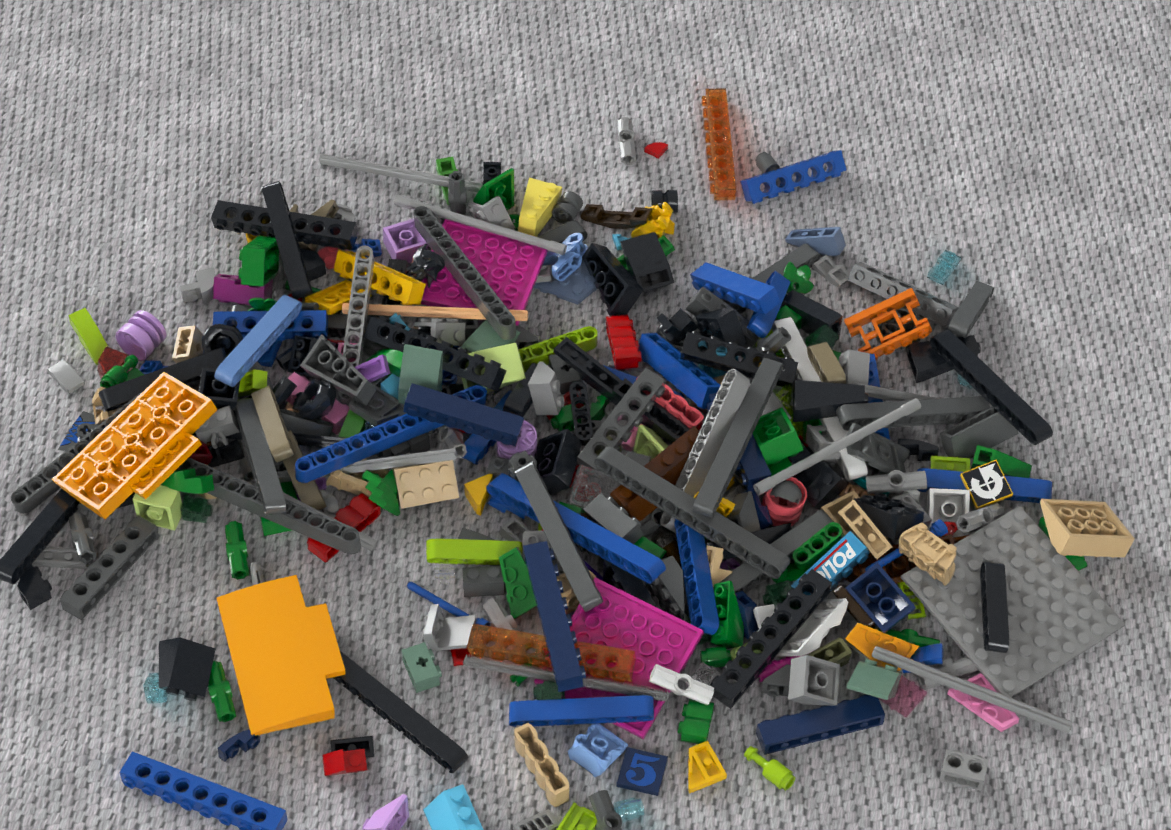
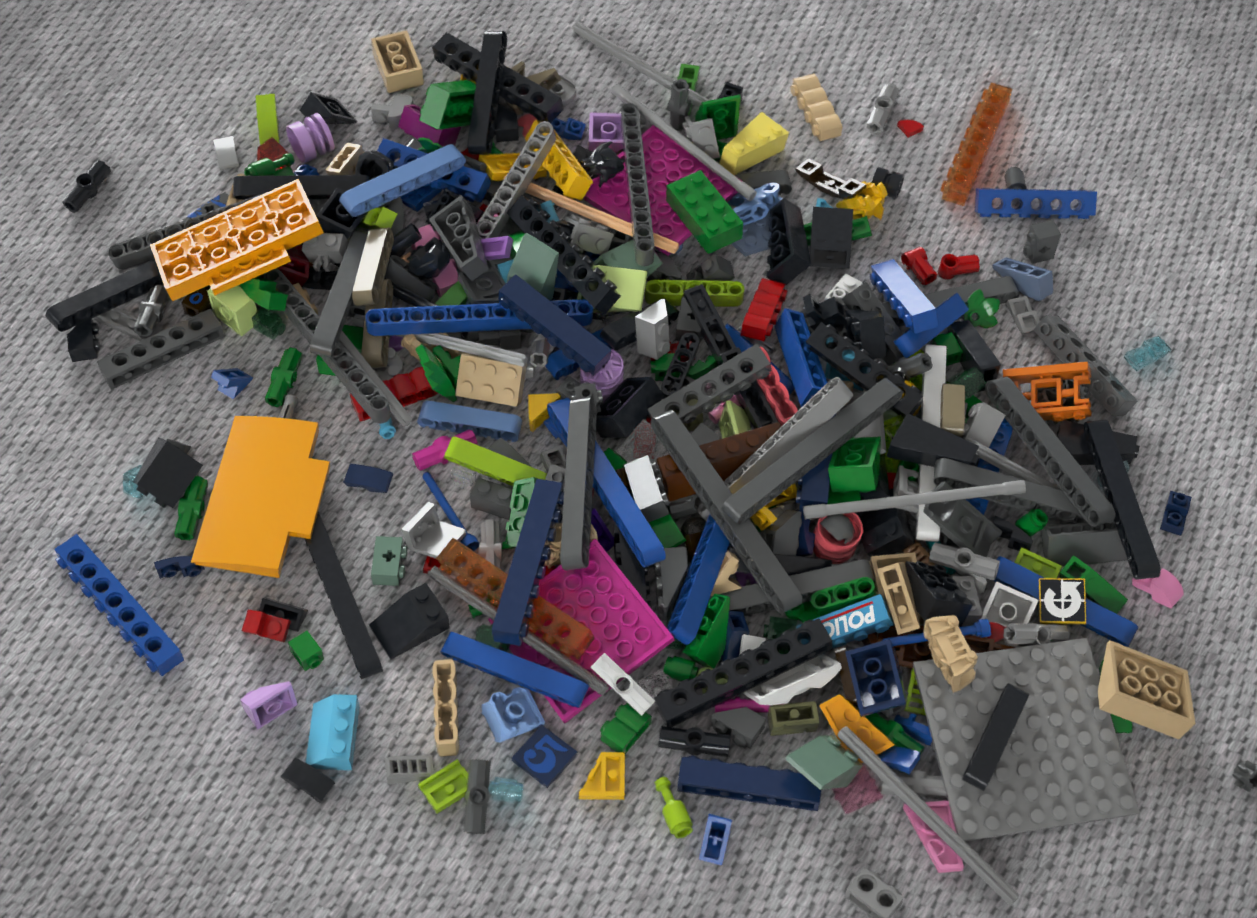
camera: 25 degrees right, 5 degrees up
dark grey wheel [552,191,583,224] -> none
light grey slope [788,655,840,706] -> none
dark grey beam [948,281,994,338] -> none
none -> dark brown brick [181,288,212,317]
none -> blue slope [211,368,253,399]
none -> green brick [288,630,324,671]
none -> black slope [299,92,357,124]
none -> dark blue slope [343,464,394,493]
none -> black slope [369,583,450,660]
none -> tan brick [371,30,424,93]
none -> medium azure pin [379,418,396,439]
none -> dark pink piece [412,429,478,471]
none -> medium blue beam [417,401,523,442]
none -> black piece [659,726,731,757]
none -> green brick [666,170,744,254]
none -> dark grey slope [686,254,735,281]
none -> blue slope [699,814,732,866]
none -> tan brick [790,74,842,141]
none -> white slope [824,274,863,310]
none -> blue slope [894,714,932,746]
none -> red piece [901,246,938,285]
none -> red piece [938,254,980,280]
none -> dark grey beam [985,377,1115,527]
none -> green brick [1015,509,1048,537]
none -> dark grey brick [1023,219,1061,264]
none -> bright pink brick [1132,568,1184,609]
none -> dark blue slope [1160,490,1192,536]

